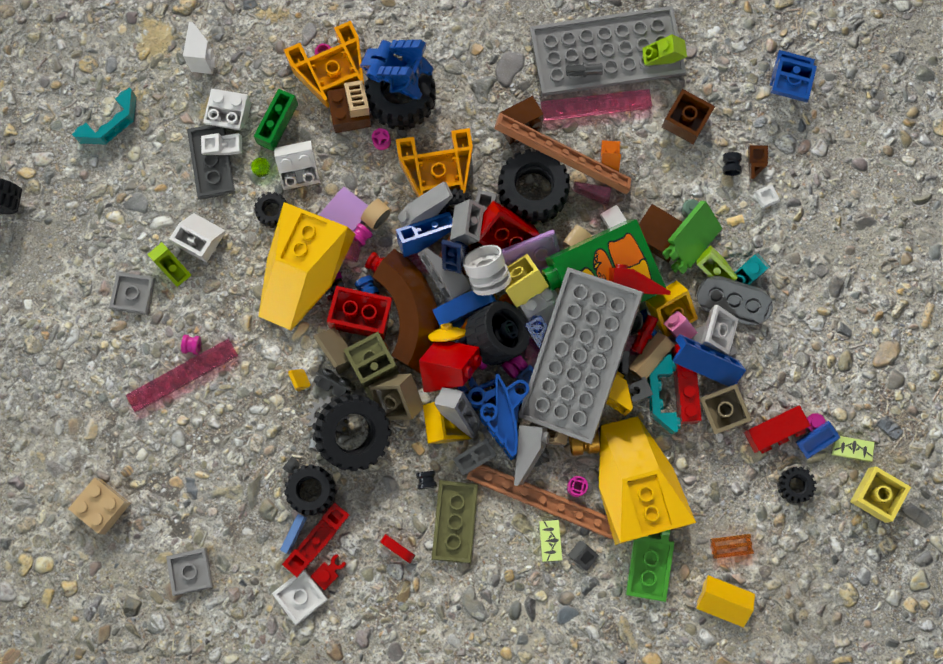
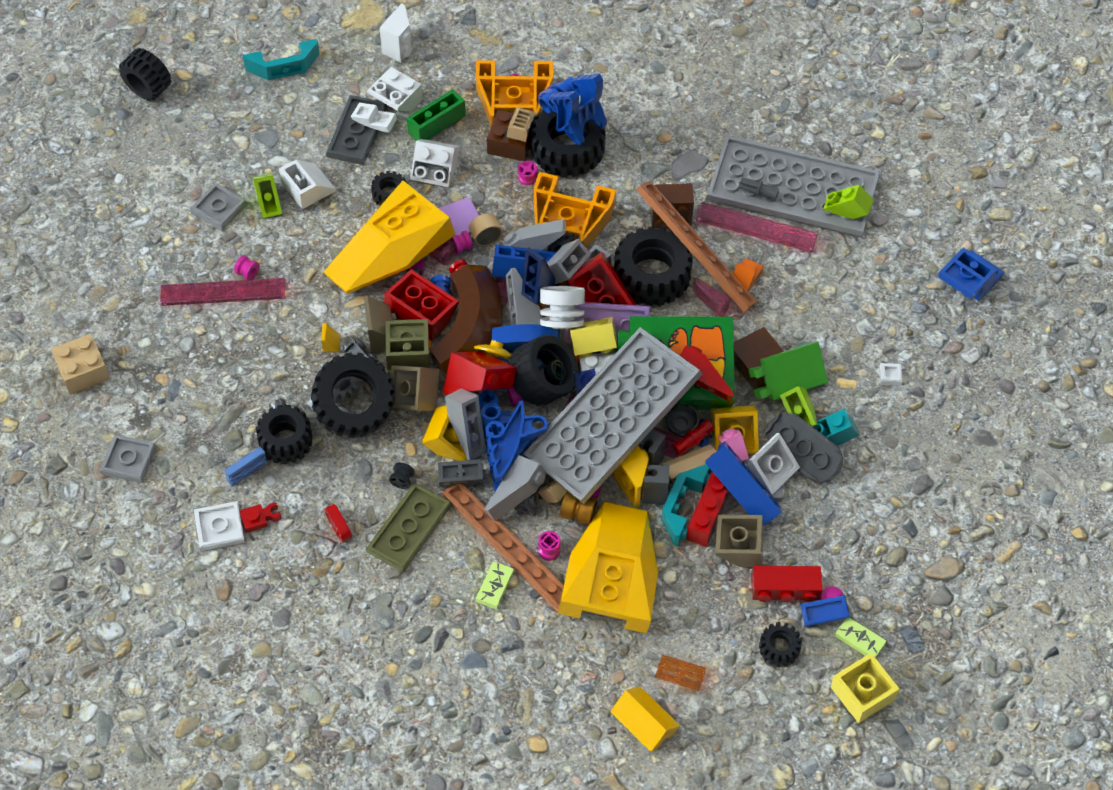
camera: 25 degrees right, 20 degrees down
clear neon green tile [251,158,271,177] -> none
red slope [282,502,350,578] -> none
dark pink wheel [501,355,528,379] -> none
dark grey slope [568,541,599,571] -> none
bright green tile [625,530,675,602] -> none
reddish brown brick [662,89,715,145] -> none
black wheel [723,152,742,176] -> none
reddish brown slope [748,145,768,179] -> none

